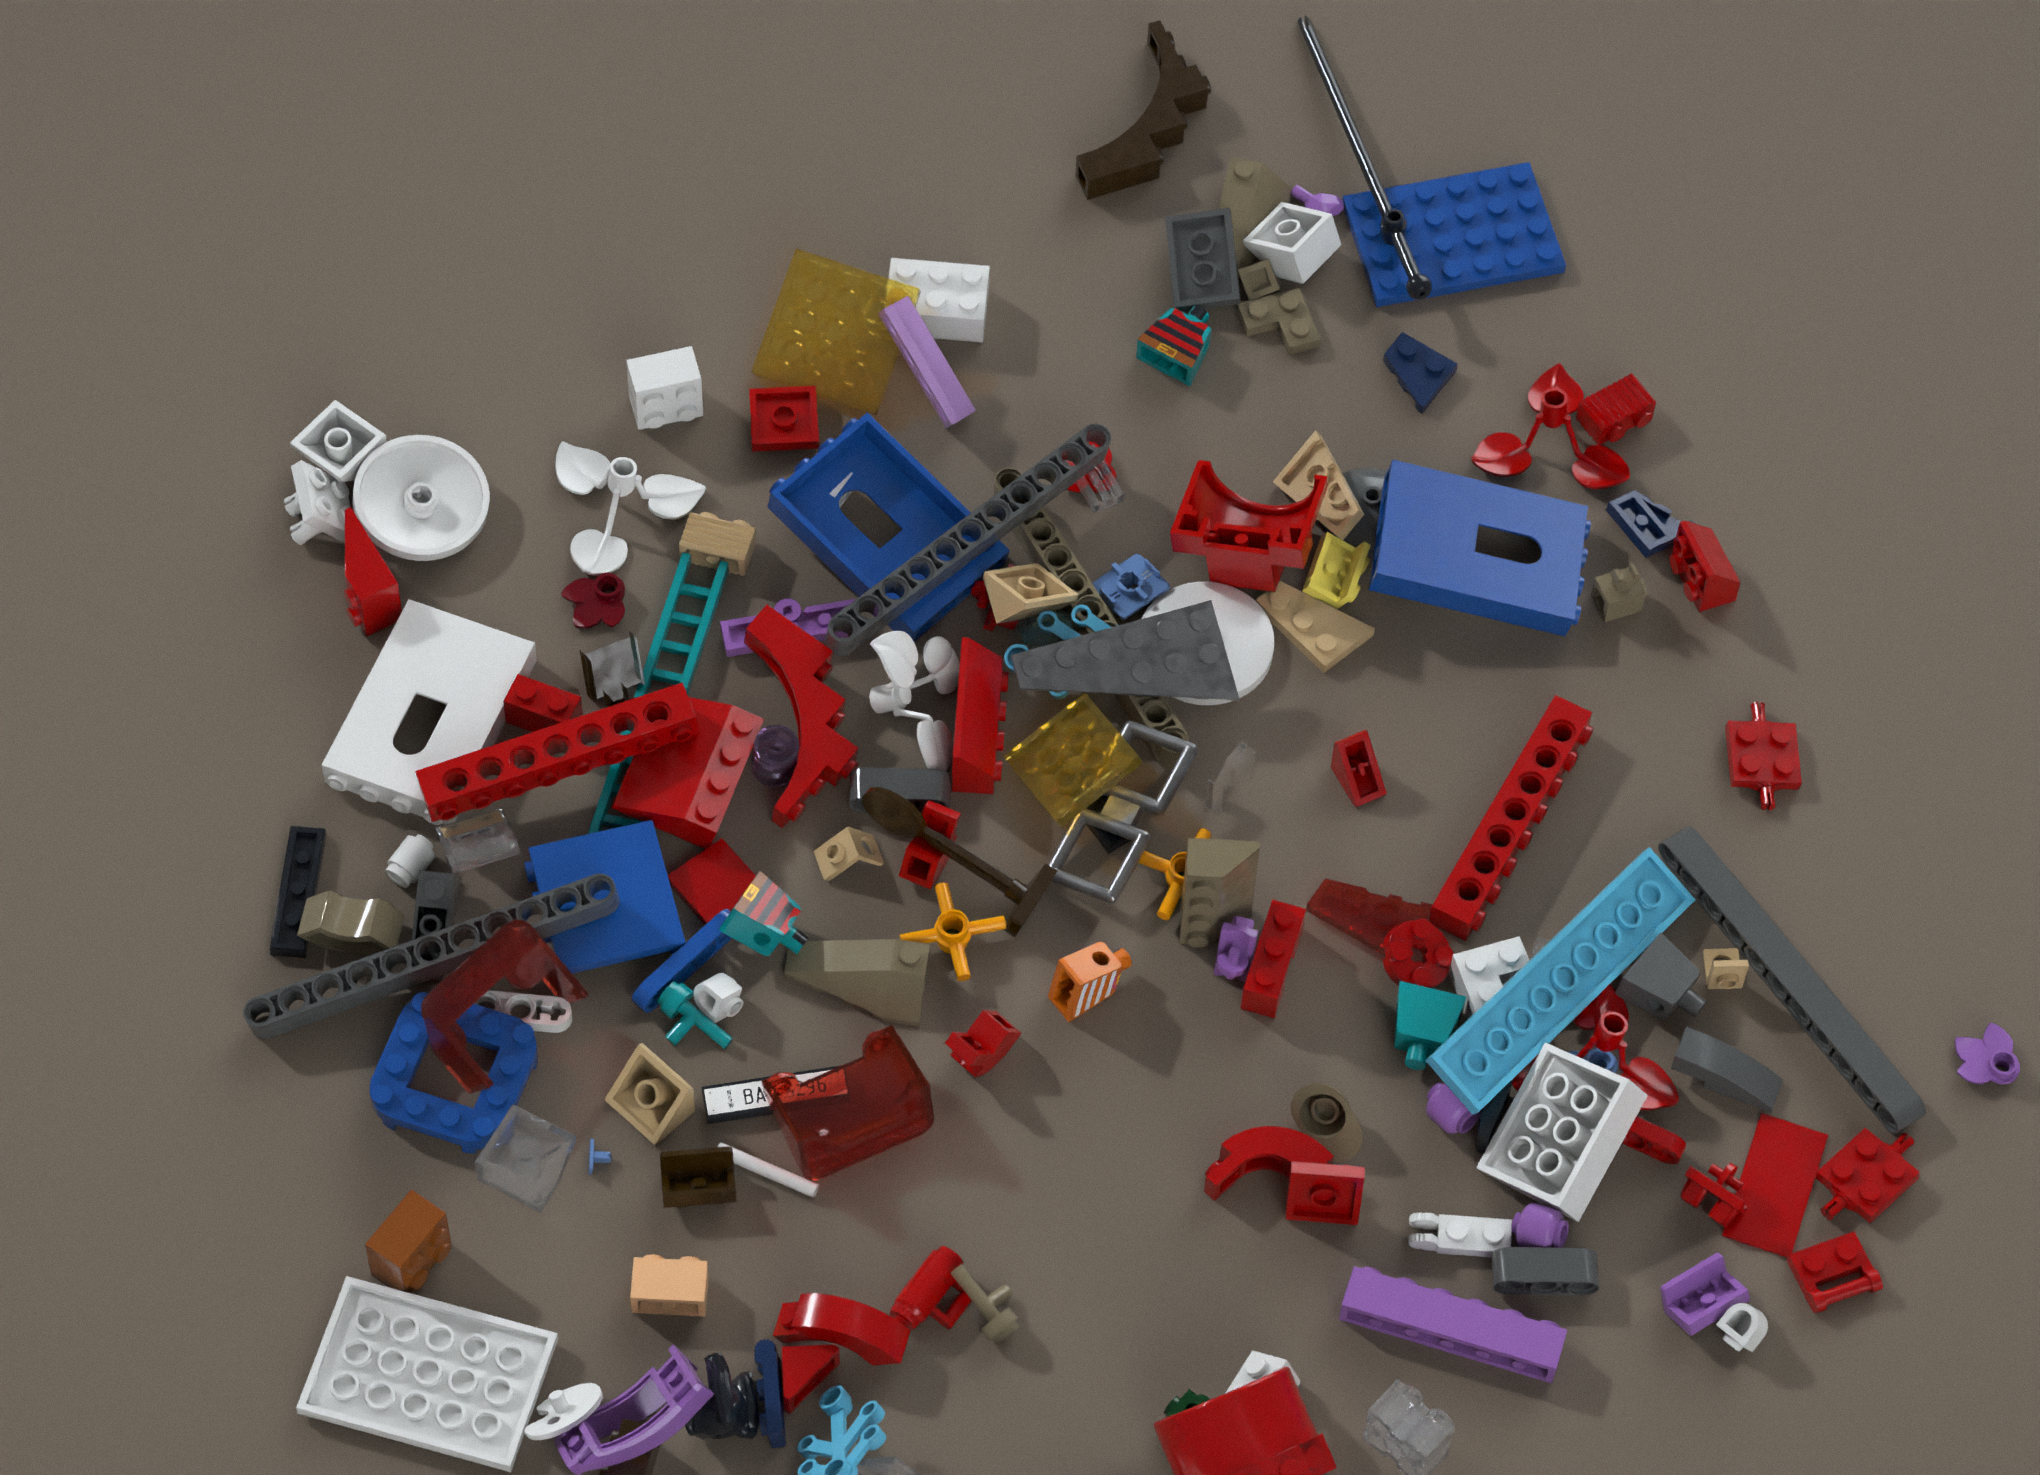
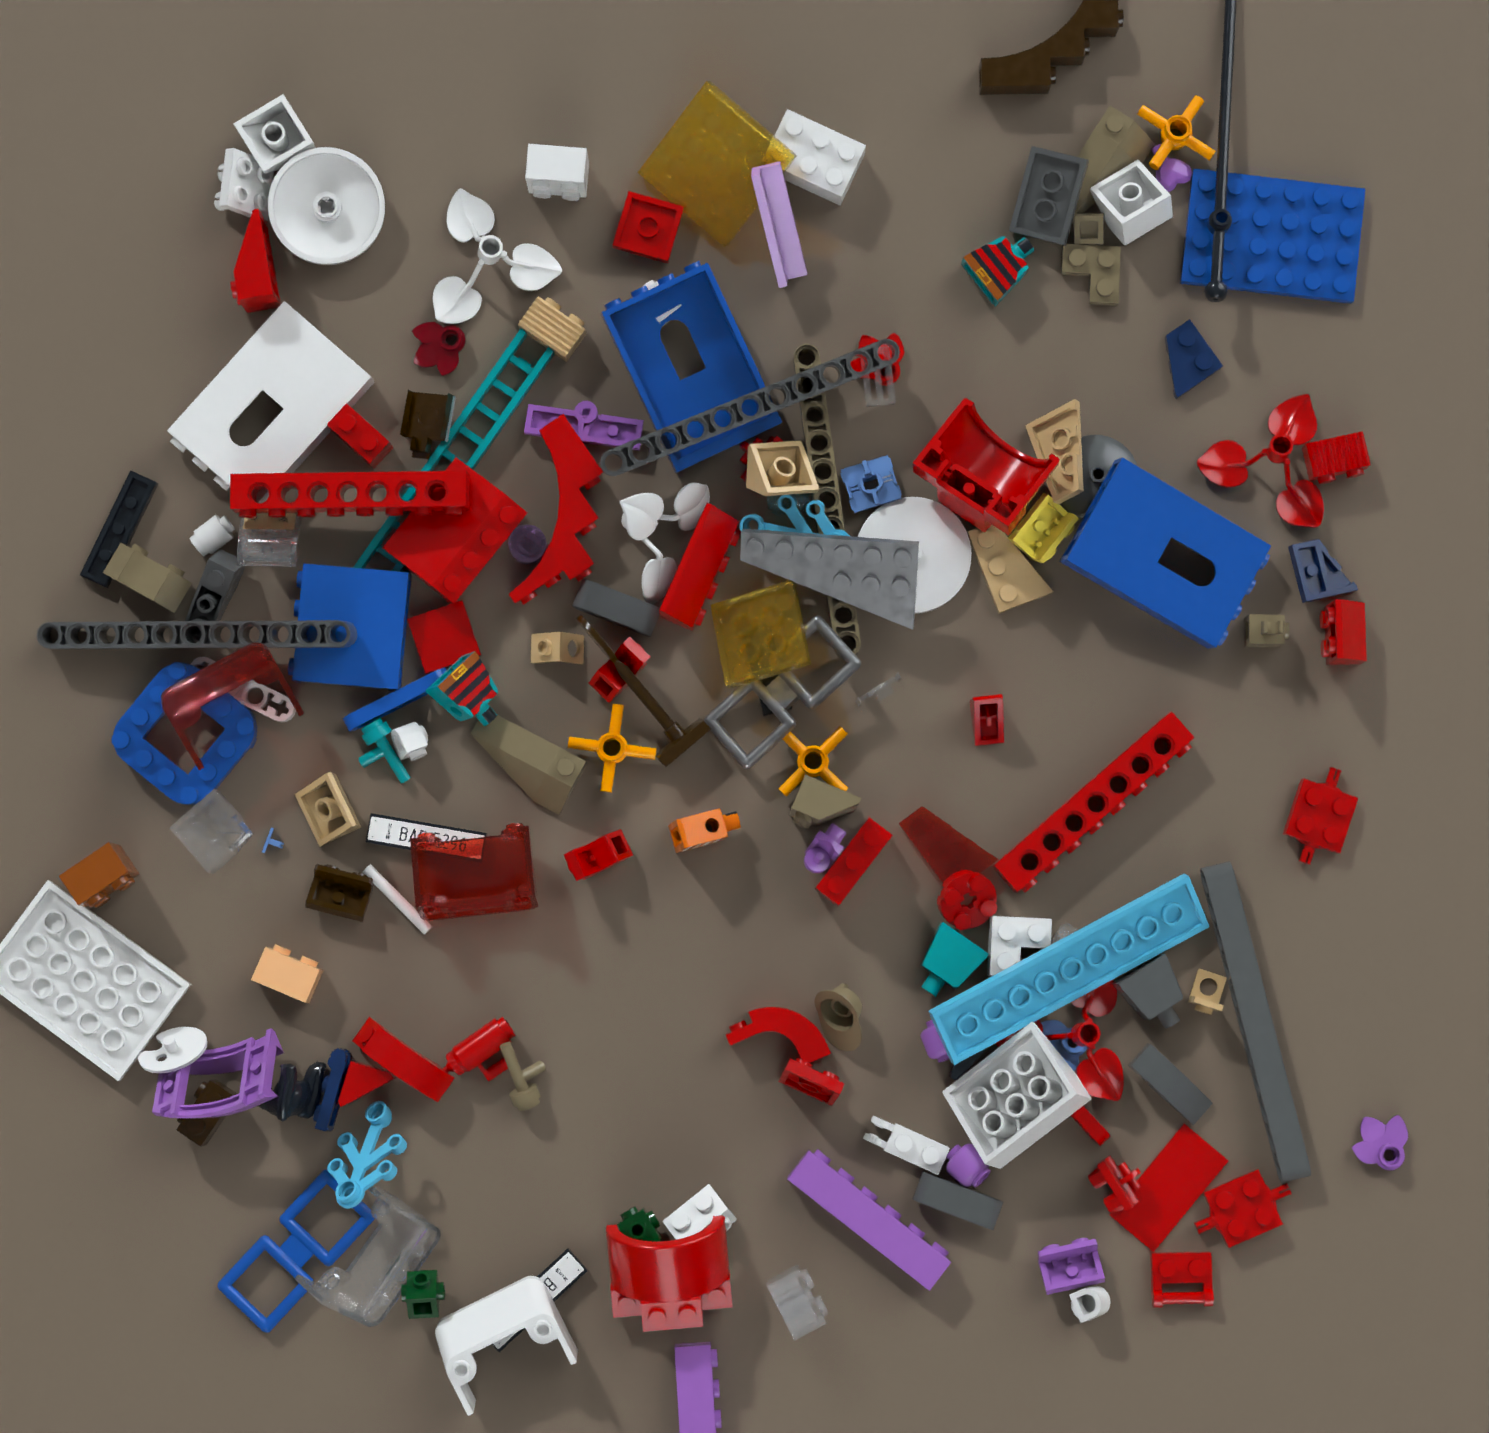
camera: 20 degrees right, 25 degrees up
none -> light orange bar [1137,95,1216,170]

